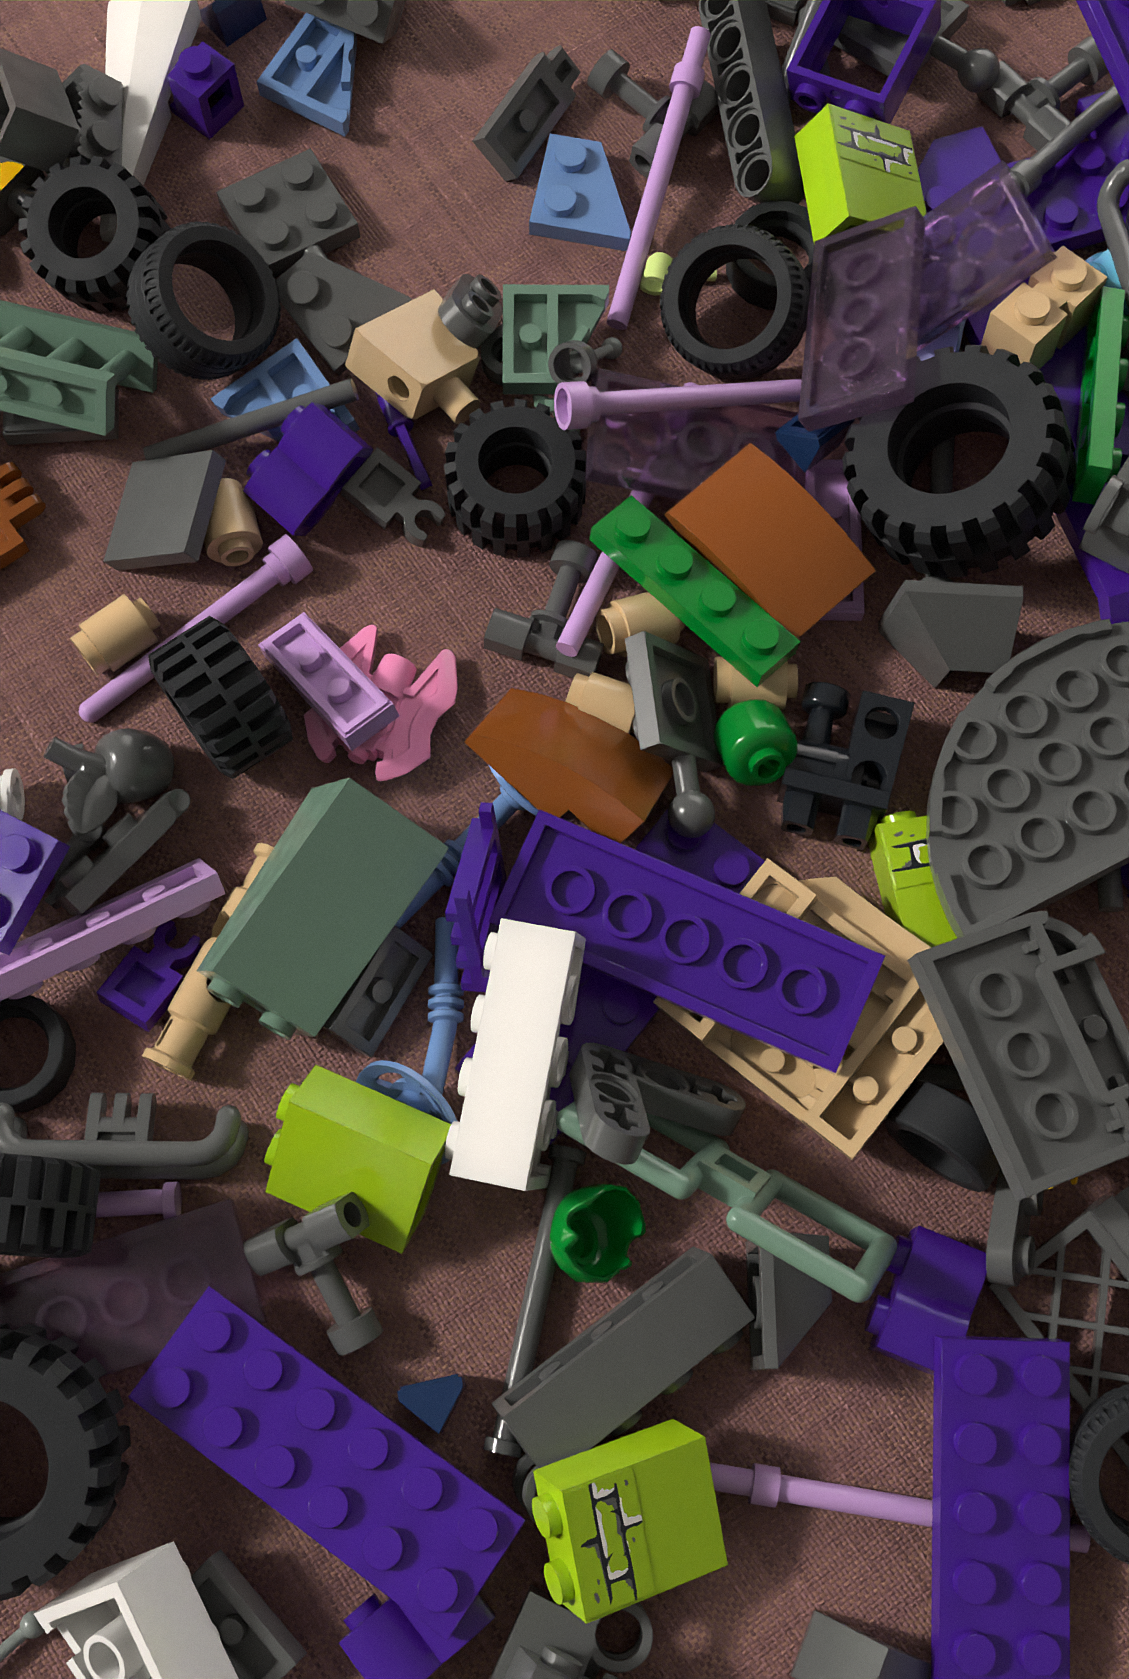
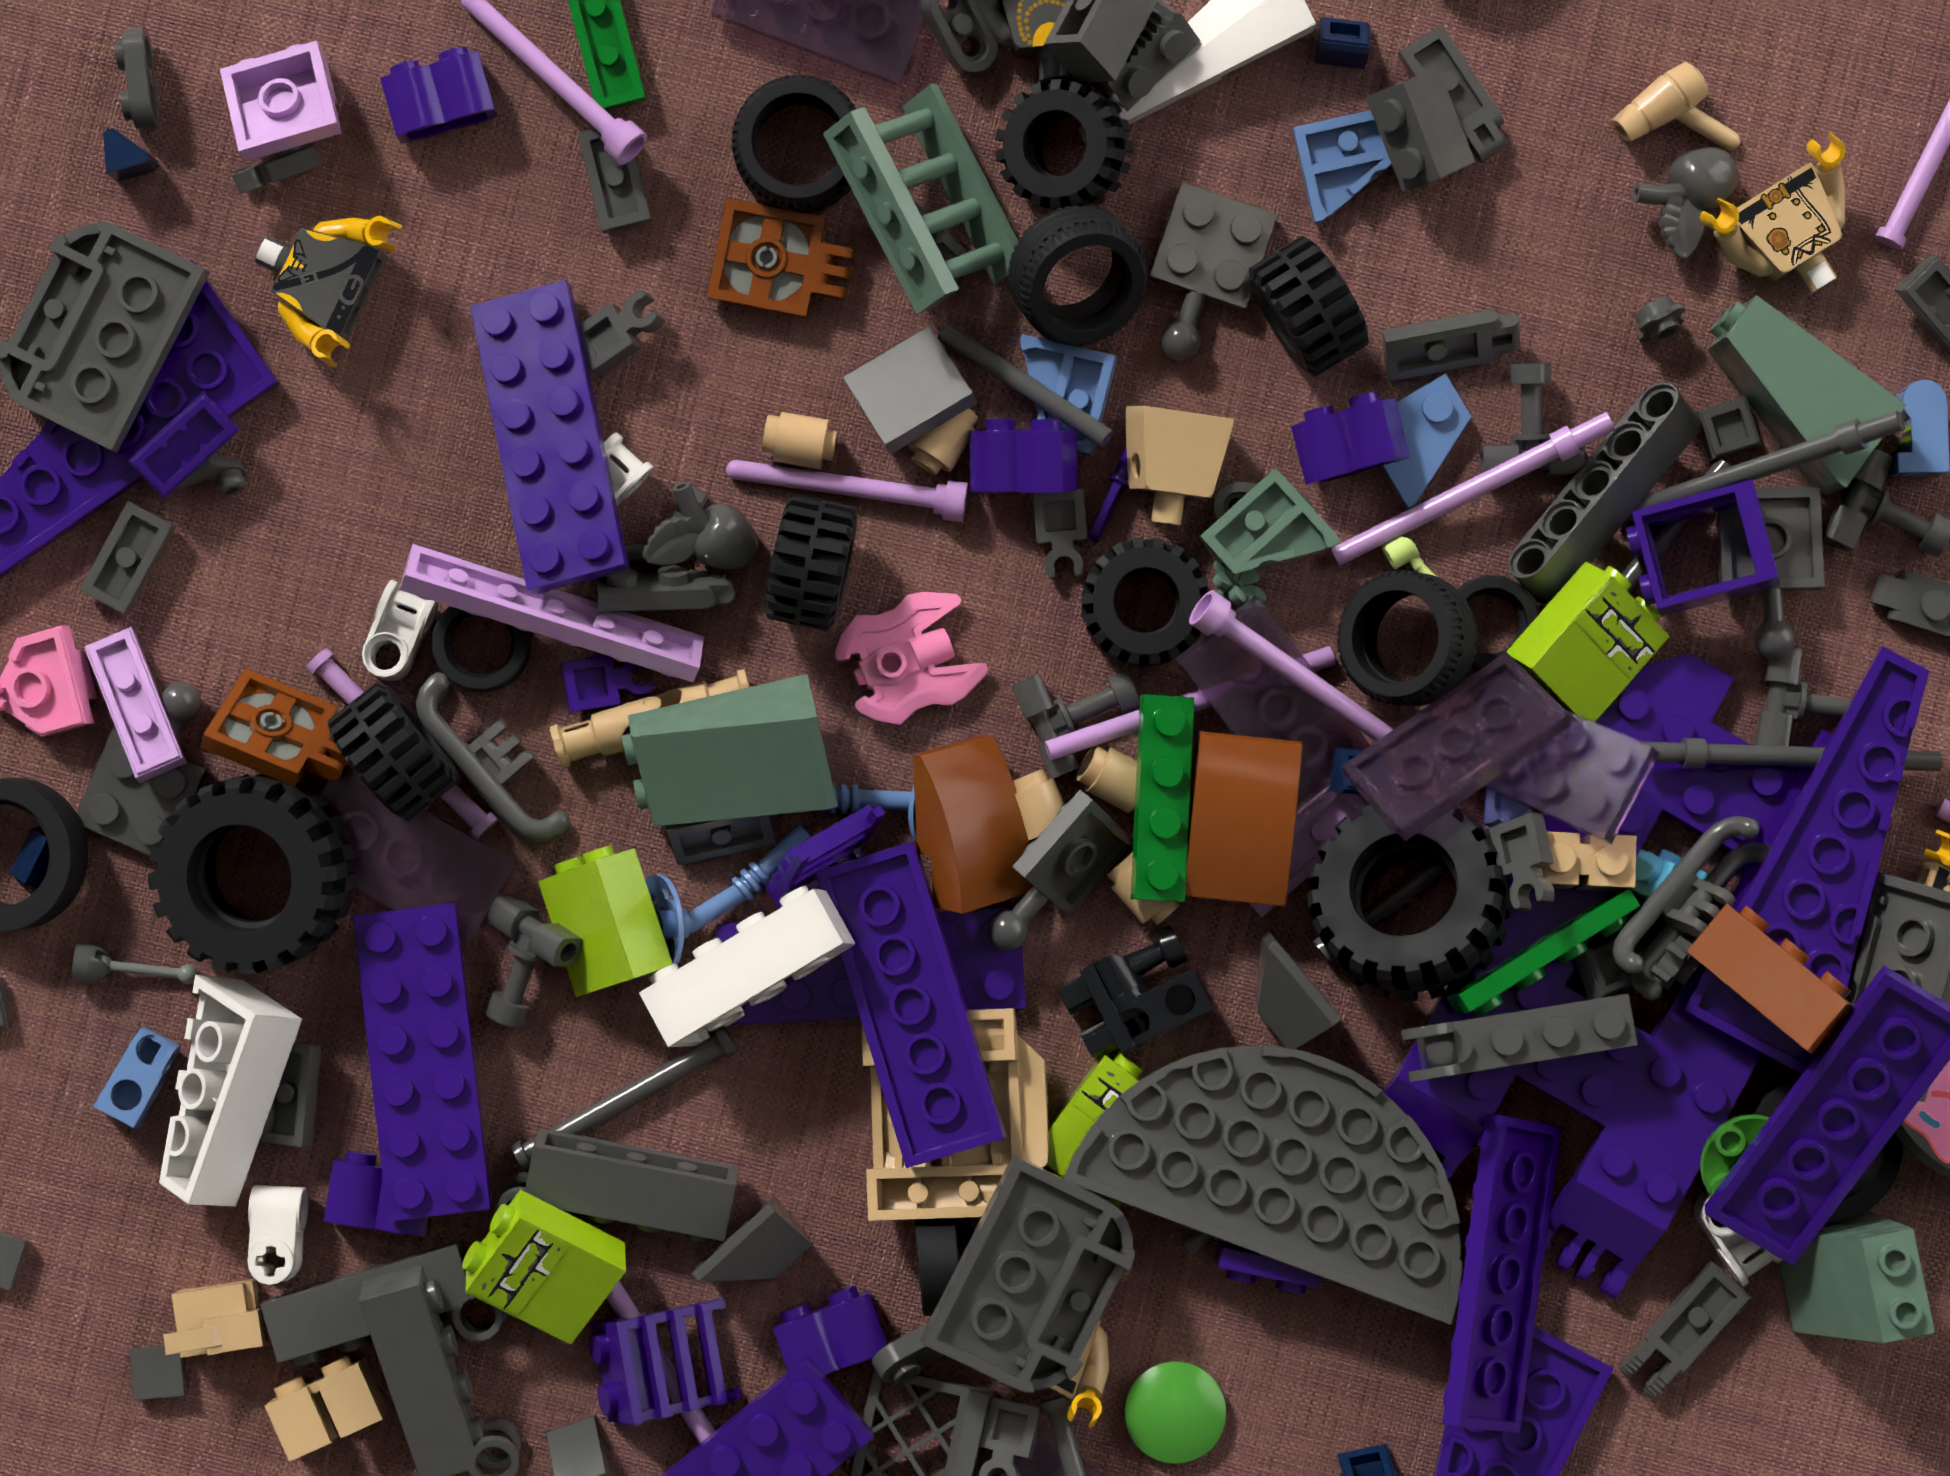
camera: 50 degrees right, 15 degrees up
dark purple brick [167,42,244,140] -> none
lavender tile [258,612,399,751] -> none
dark grey wing [276,251,412,376] -> none
dark blue slope [397,1374,466,1434] -> none
dark grey plate [438,274,503,348] -> none
dark grey hinge [548,337,622,384] -> none
green hair [549,1184,646,1284] -> none
sand green bar [556,1101,897,1303] -> none
dark grey beam [569,1043,746,1165] -> none
green head [713,699,798,786] -> none
none -> dark purple plate [589,1298,742,1425]
none -> black tyre [1249,236,1369,377]
none -> dark purple brick [1291,392,1410,485]
none -> dark grey plate [1489,812,1555,911]

